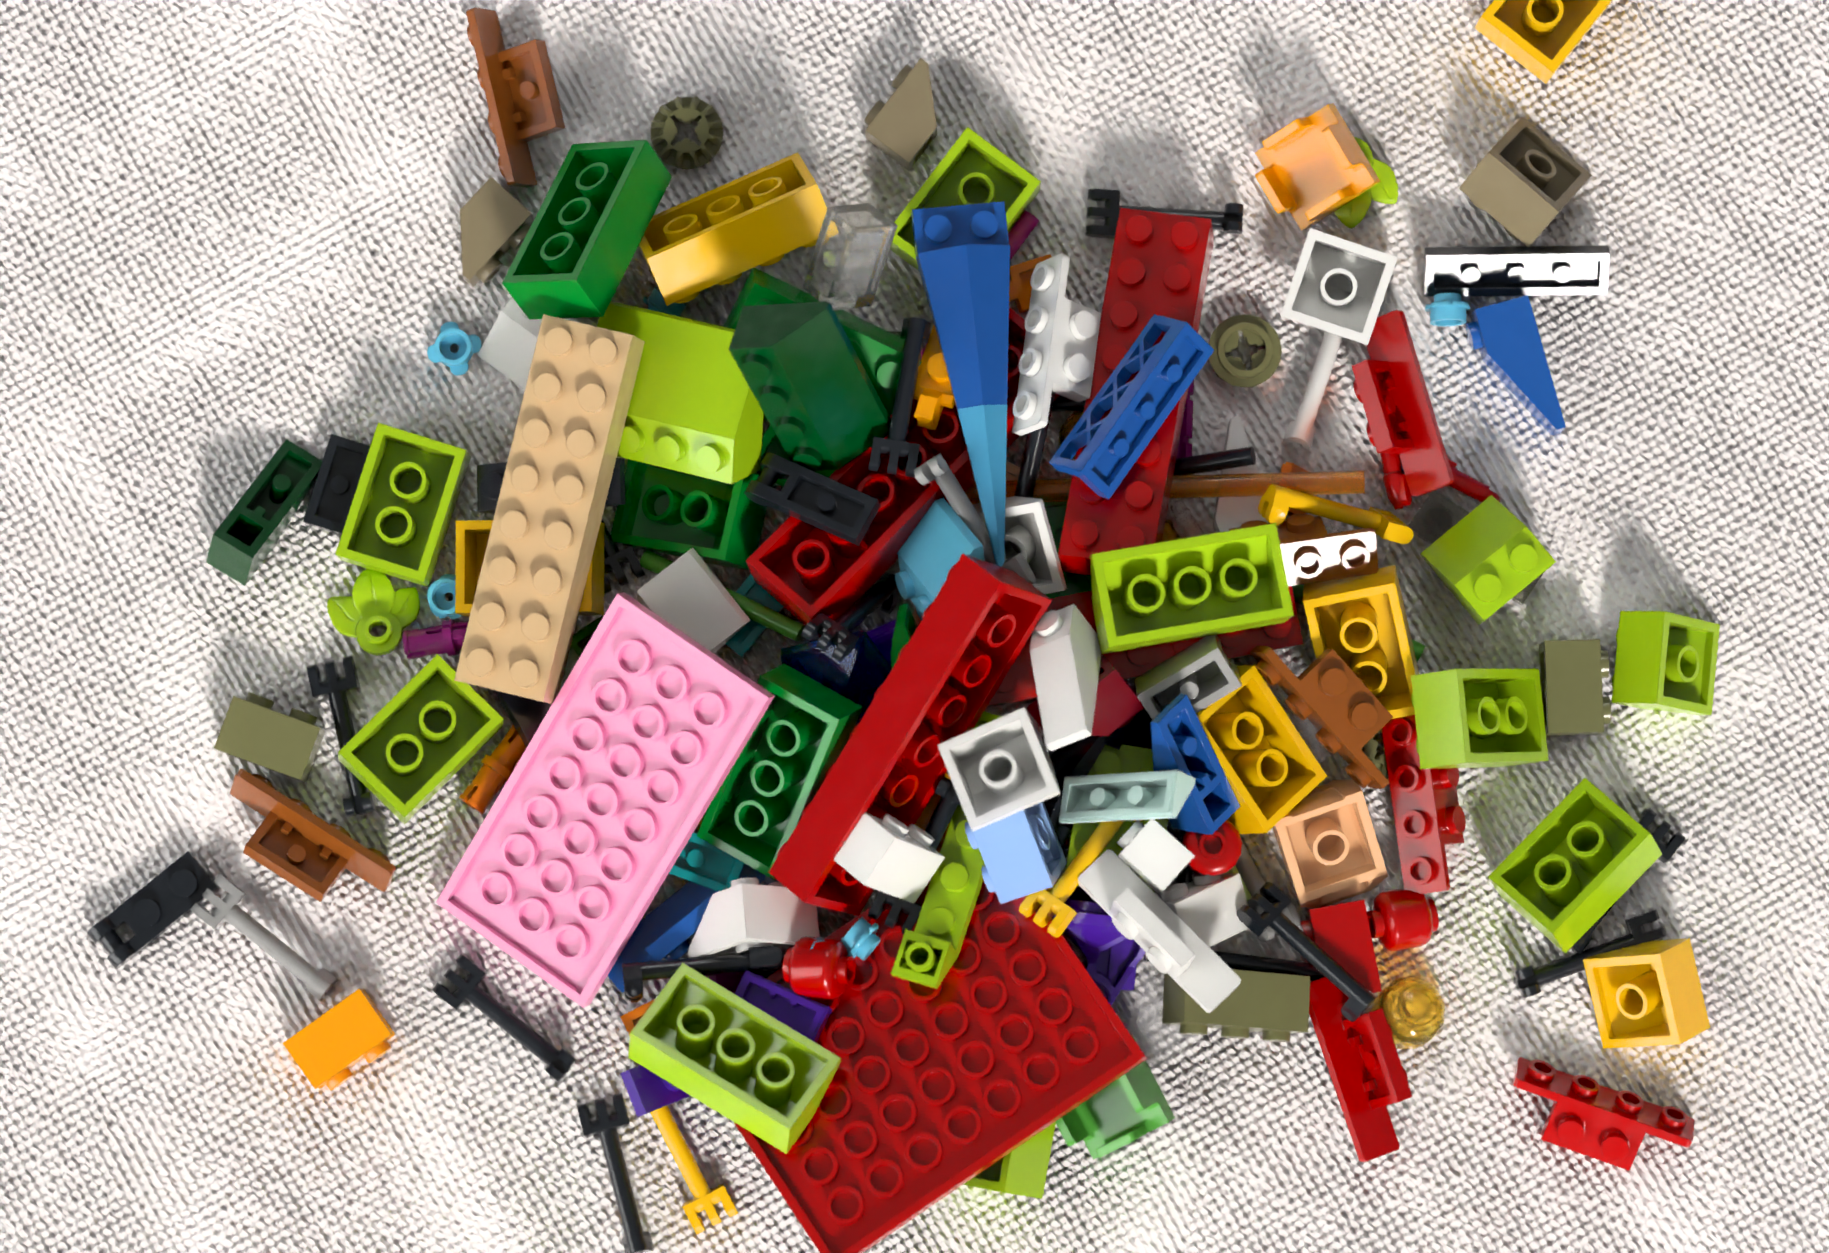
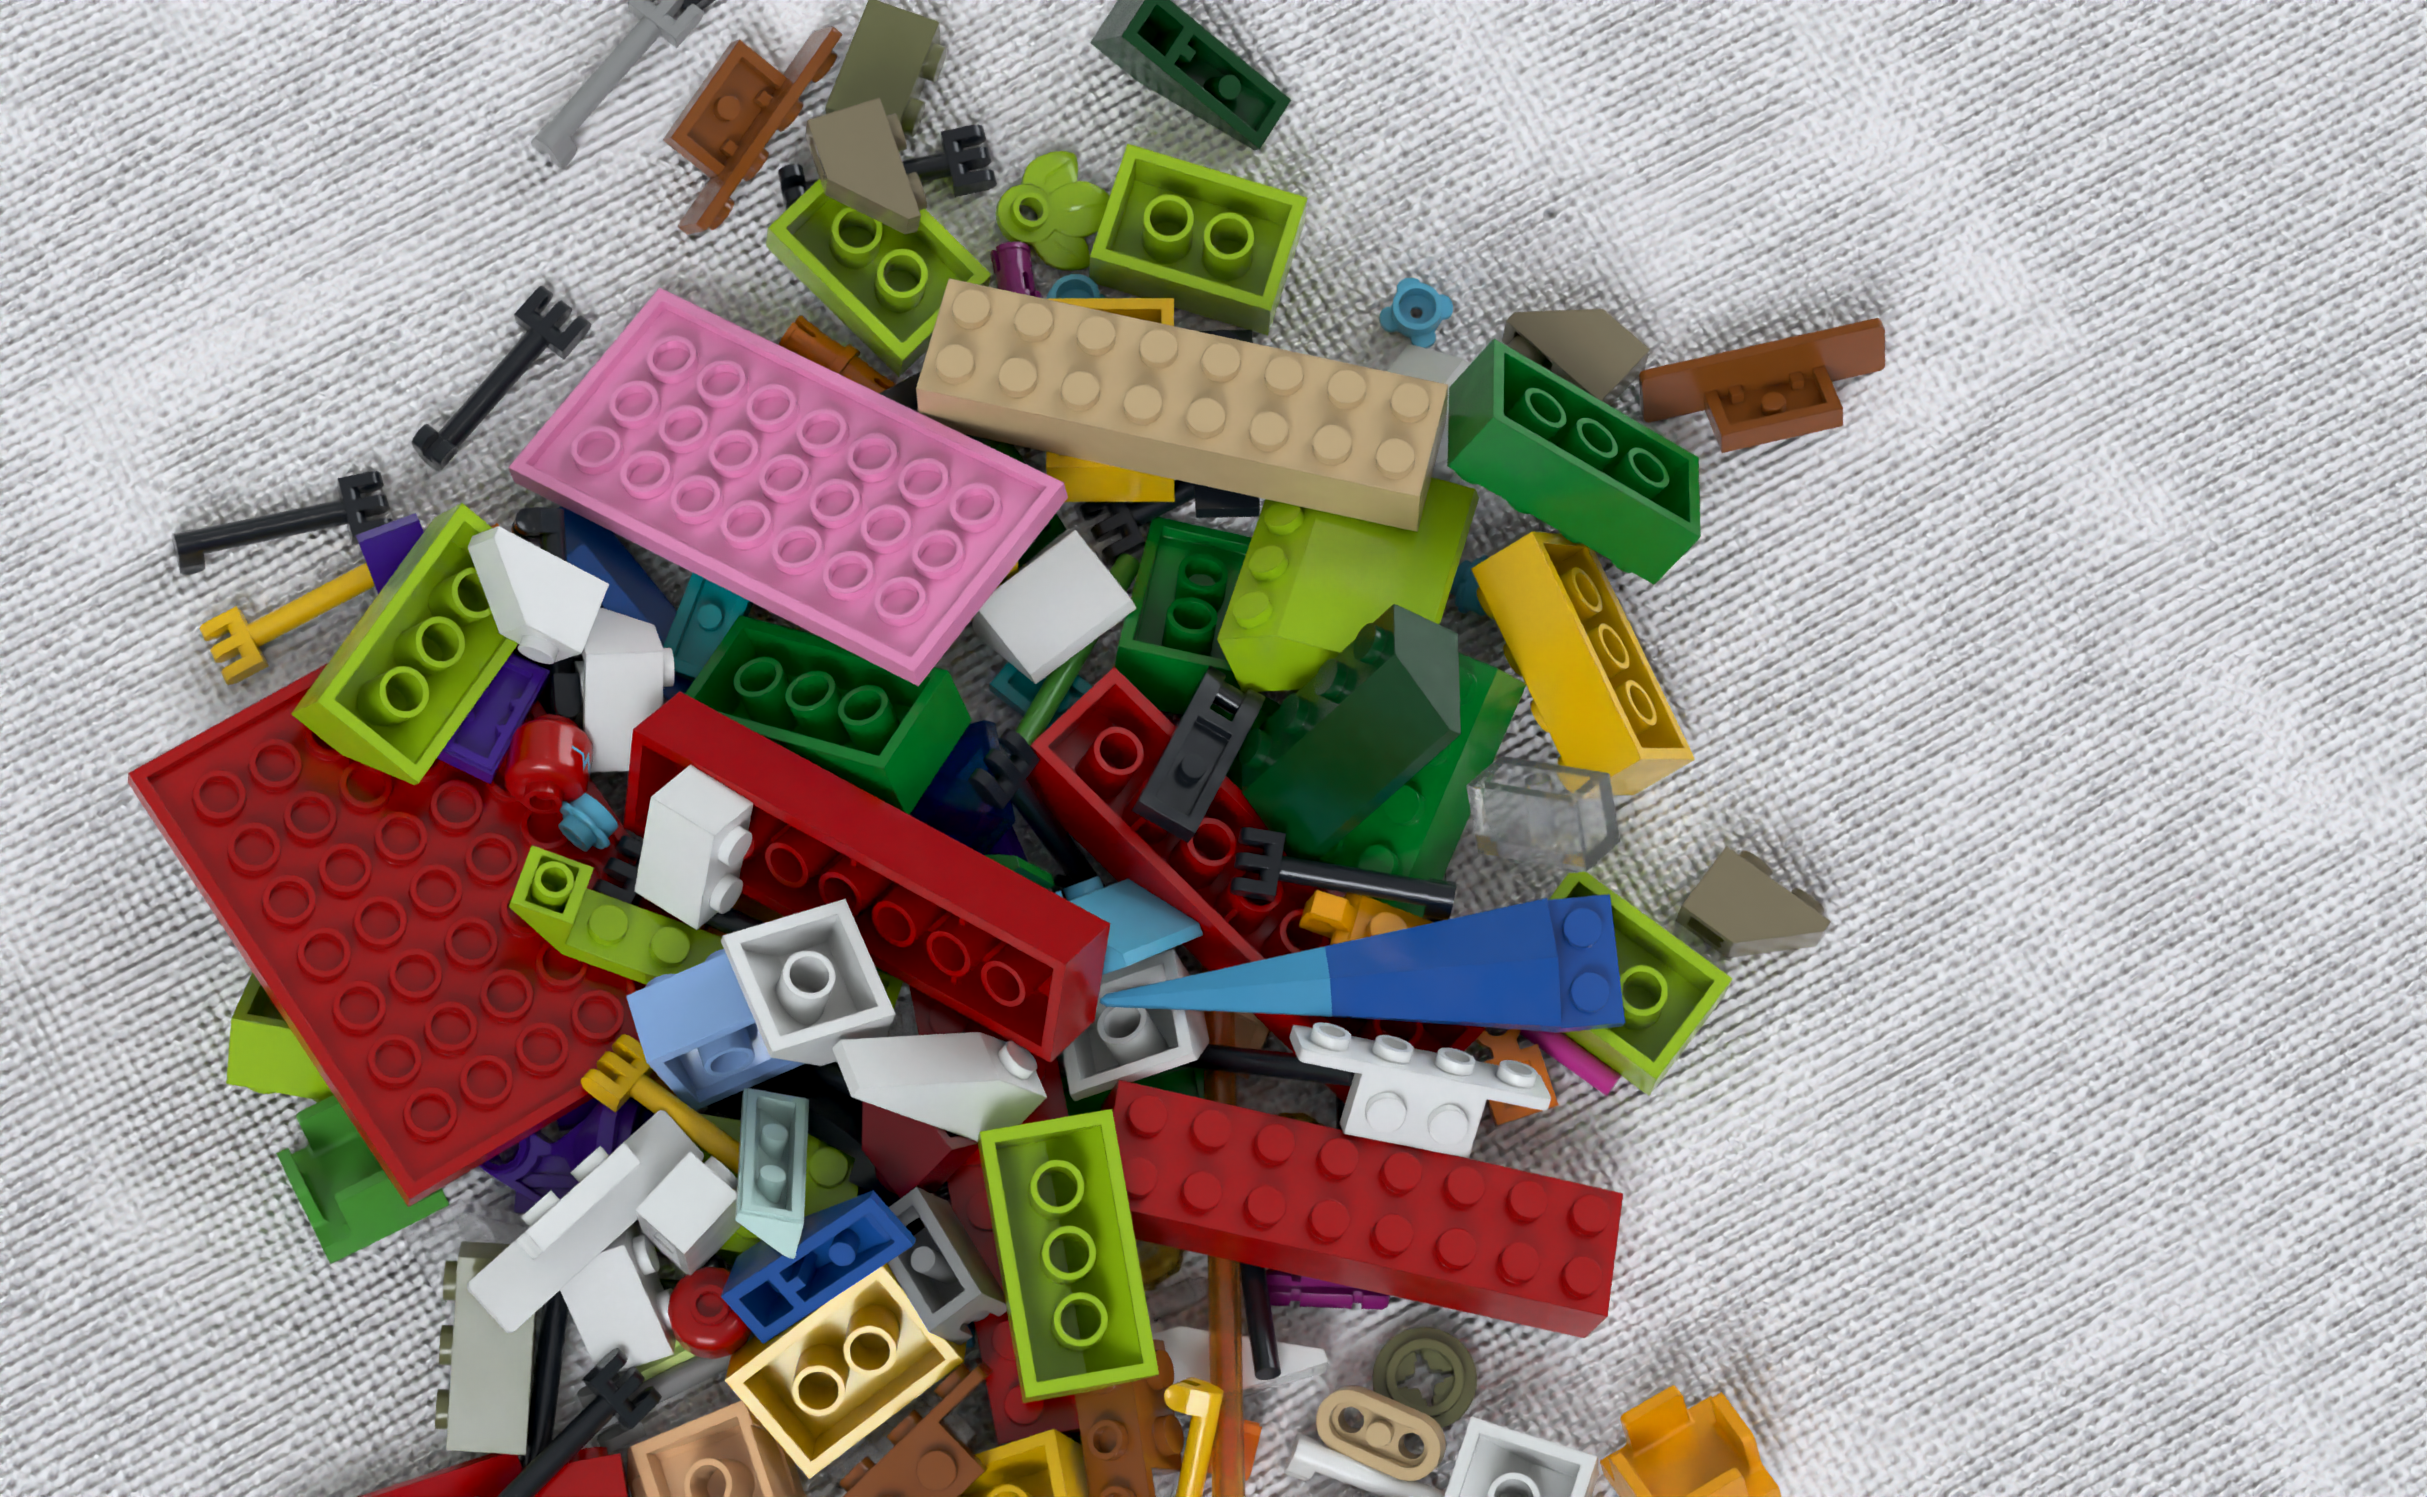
camera: 85 degrees right, 10 degrees down
light orange brick [283,988,396,1091] -> none
black plate [303,434,370,535] -> none
olive gear [650,96,723,169] -> none
light grey hinge [914,453,1036,584] -> none
blue fence [1049,314,1214,499] -> none
black hinge [1085,189,1244,239] -> none
none -> white slope [468,526,609,664]
none -> dark tan slope [805,97,927,235]
none -> tan plate [1316,1385,1446,1481]

